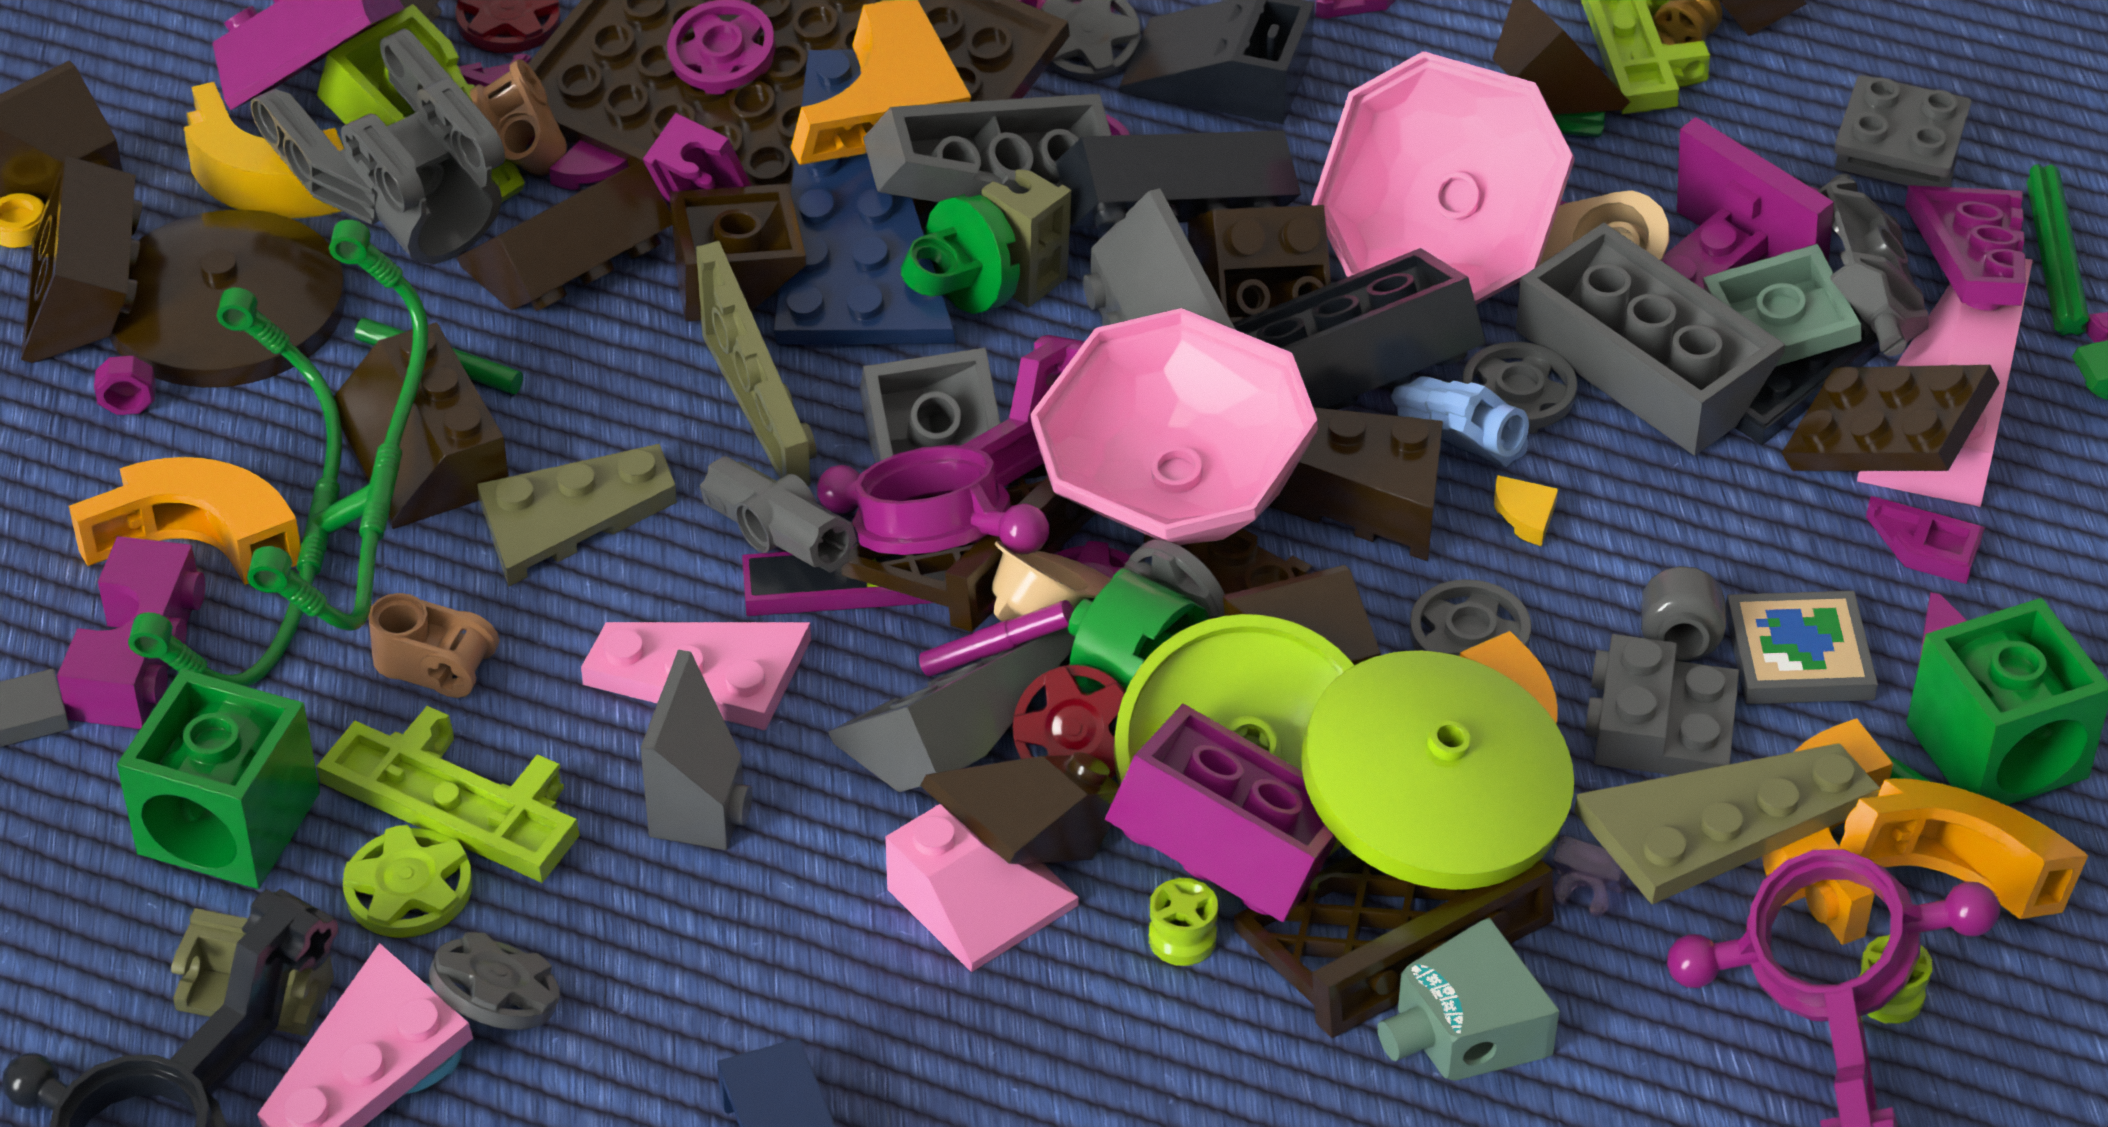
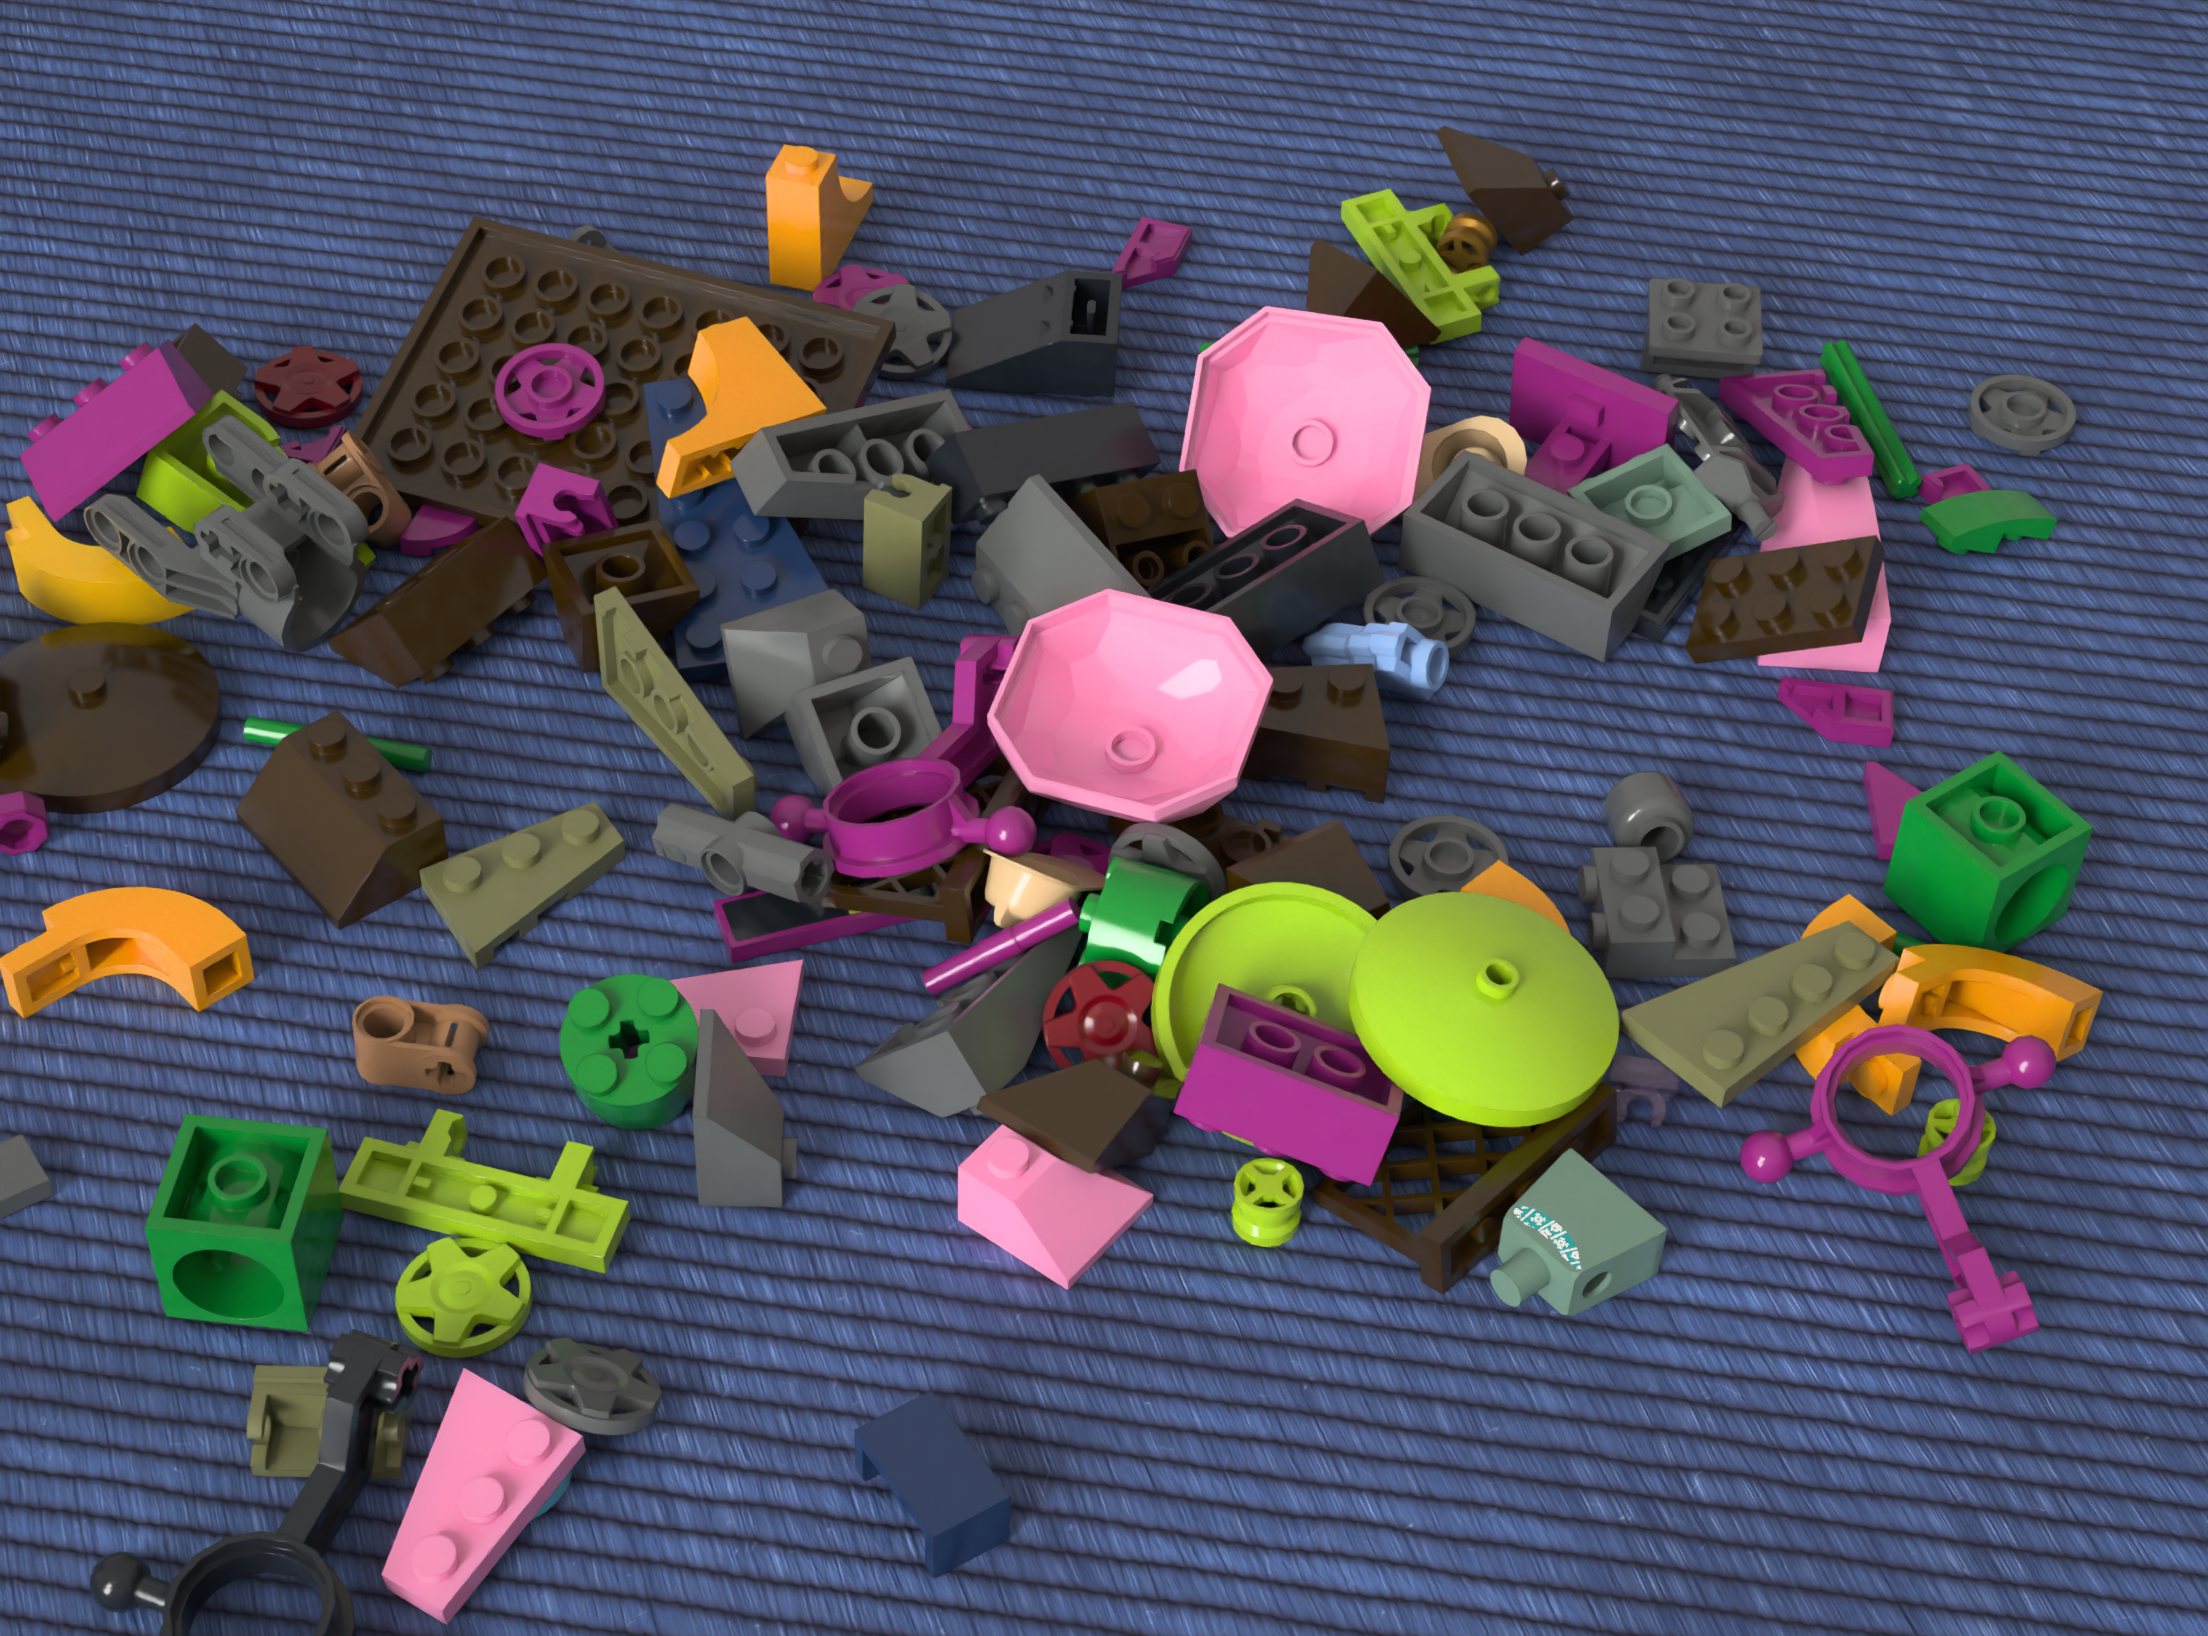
camera: 15 degrees left, 0 degrees up
magenta arch [57,536,206,729] -> none
green bar [128,220,428,687] -> none
green tile [901,194,1020,314] -> none
yellow tile [1494,475,1558,546] -> none
tile [1725,591,1878,704] -> none
none -> green brick [559,974,699,1130]
none -> dark grey slope [720,588,873,739]

